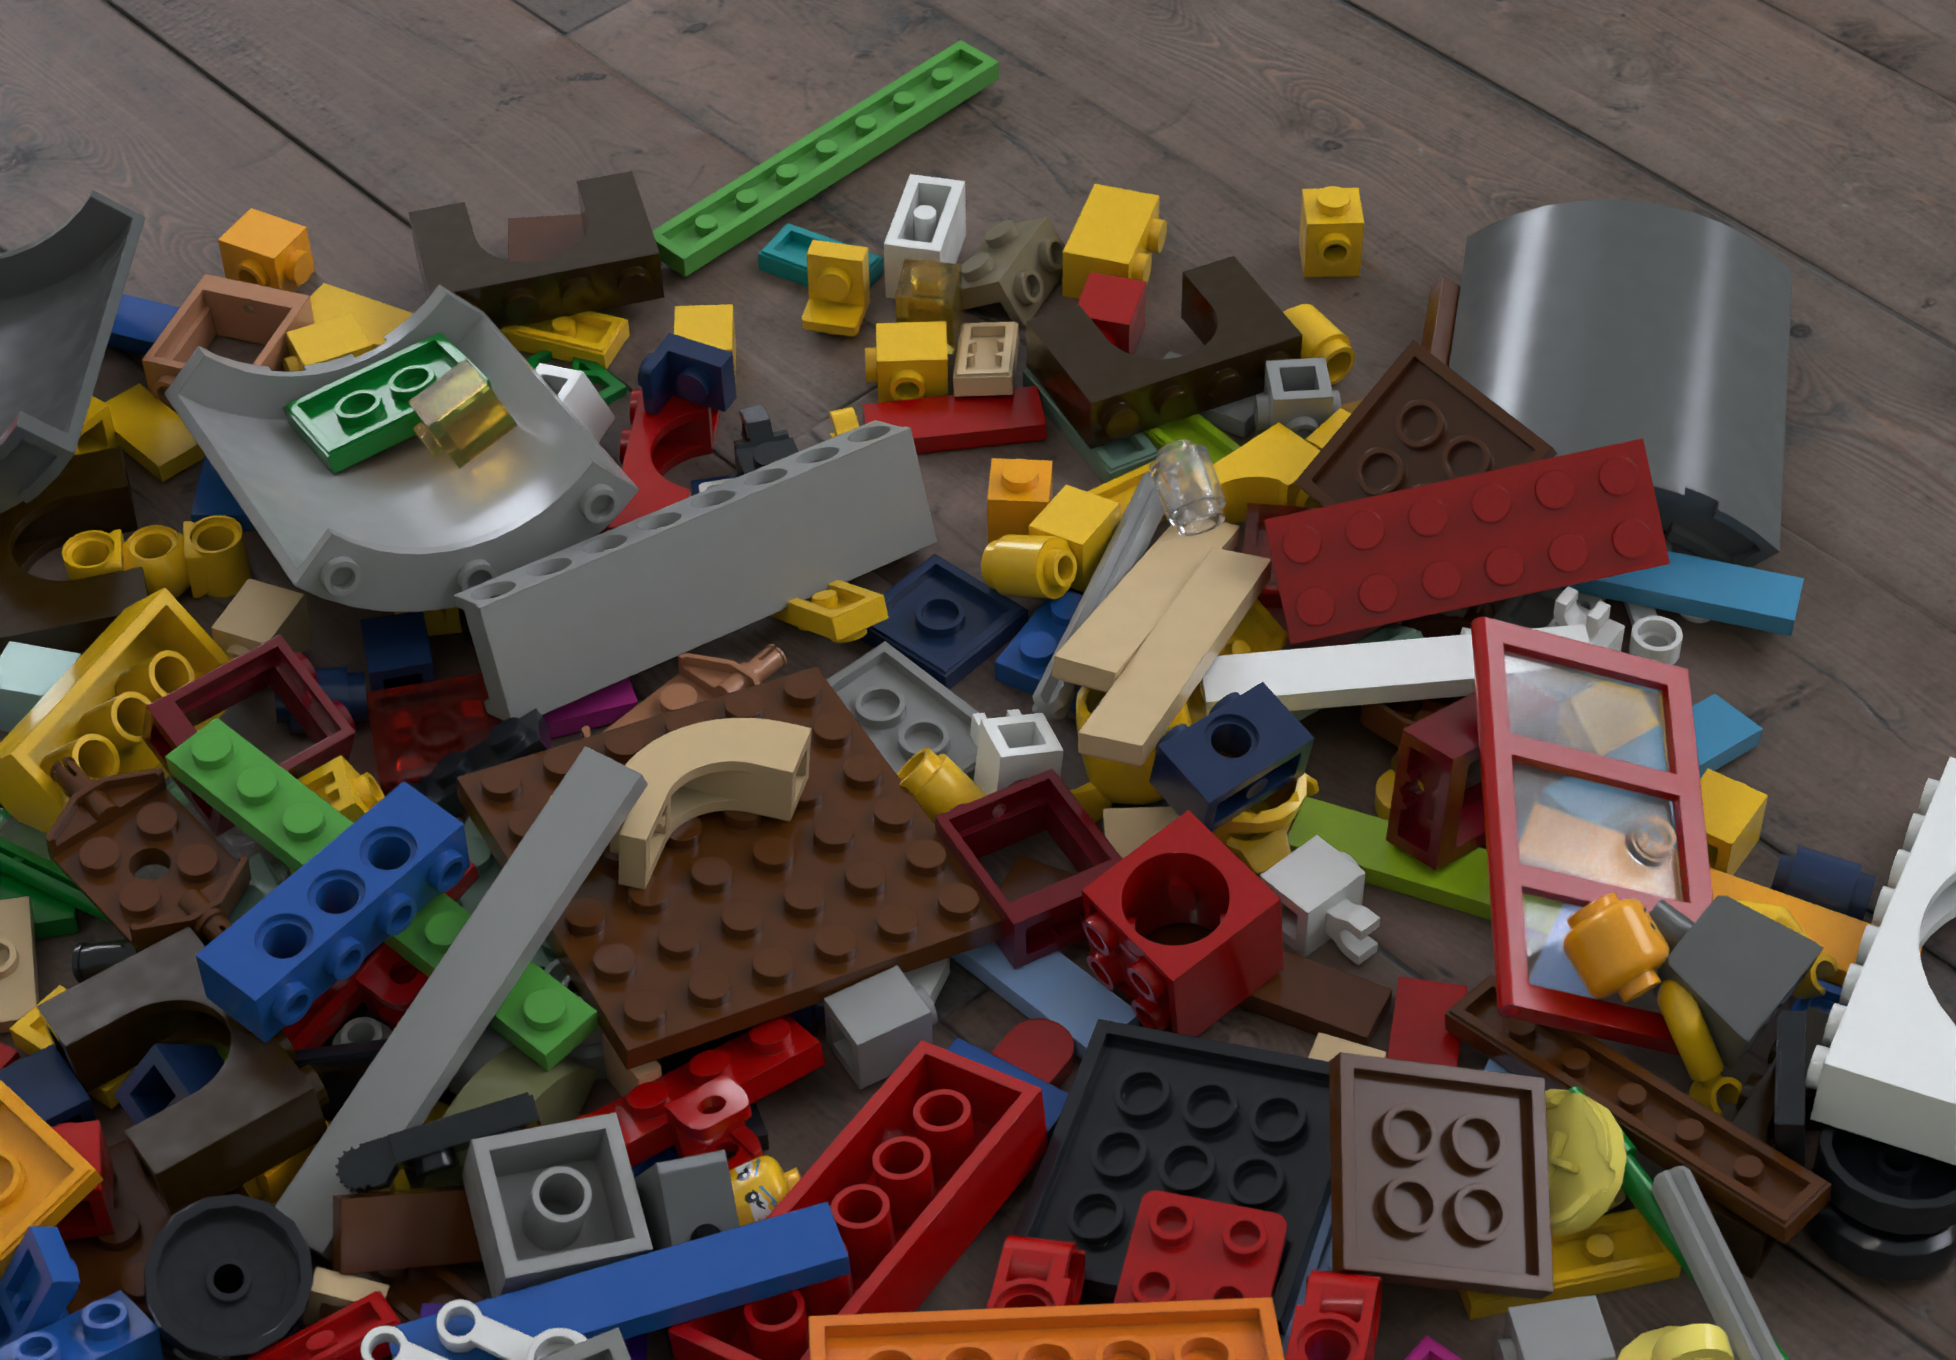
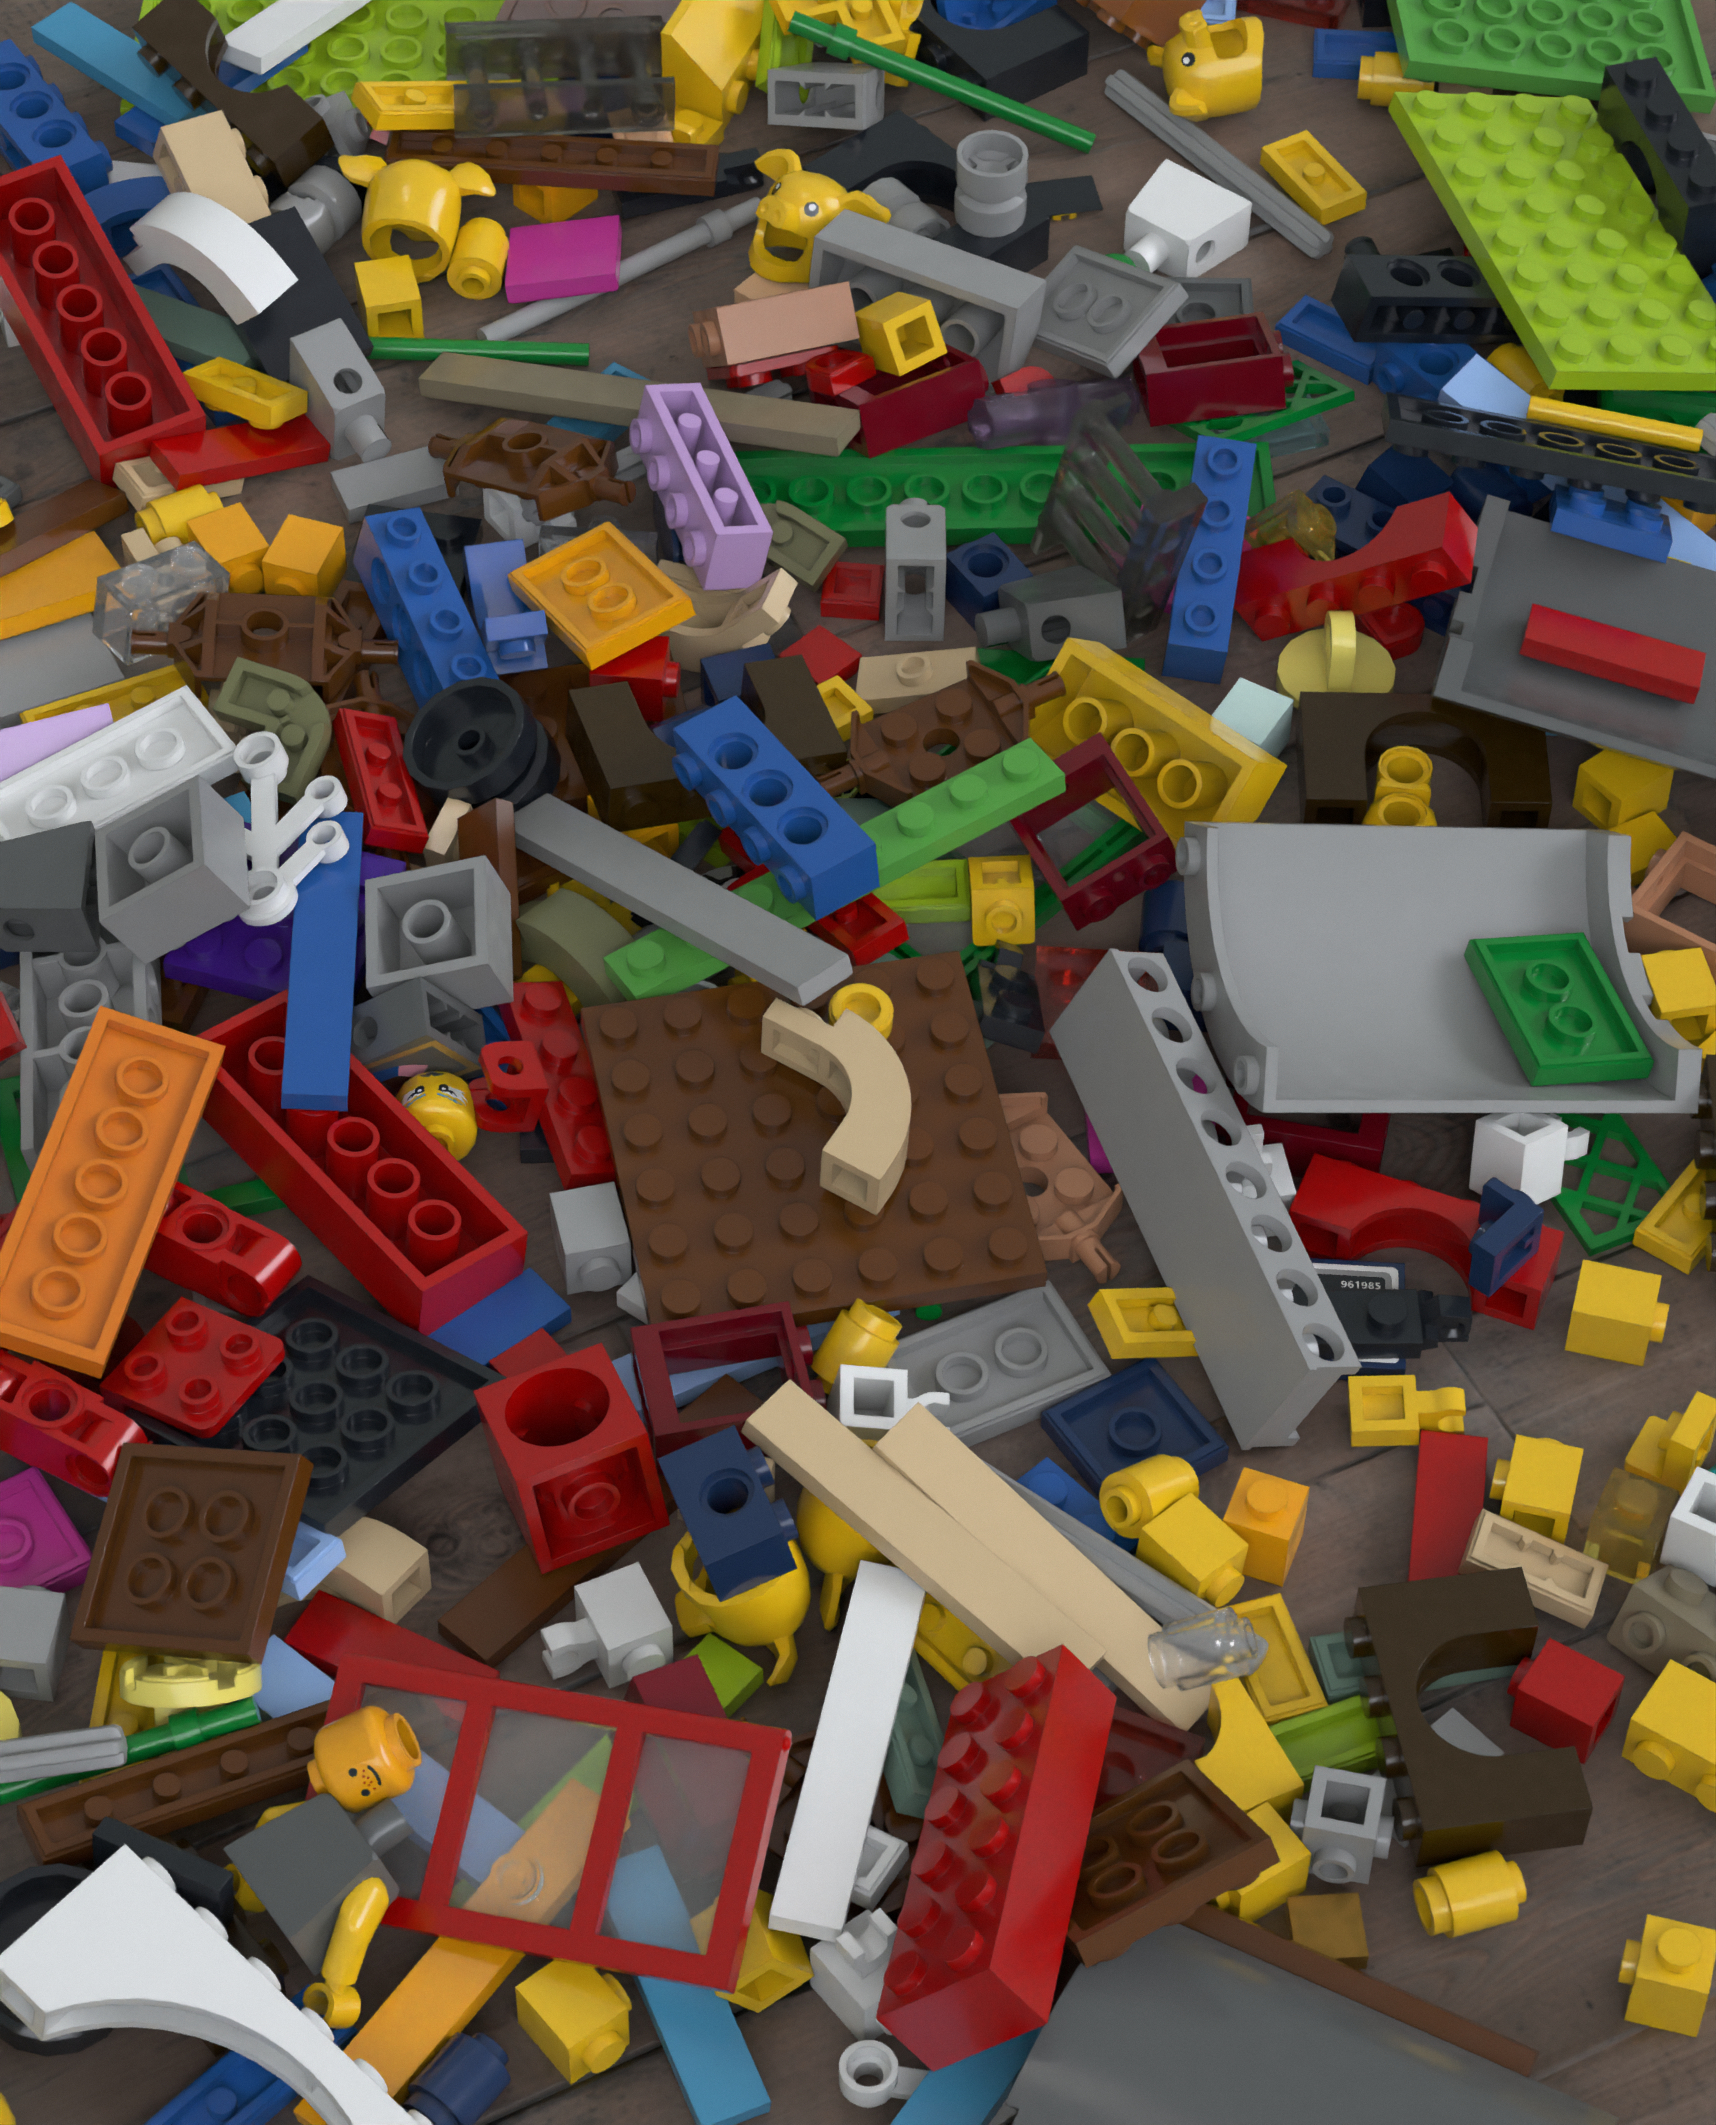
camera: 105 degrees right, 5 degrees up
black hinge [335,1092,542,1194] -> none
clear yellow brick [408,358,518,469] -> none

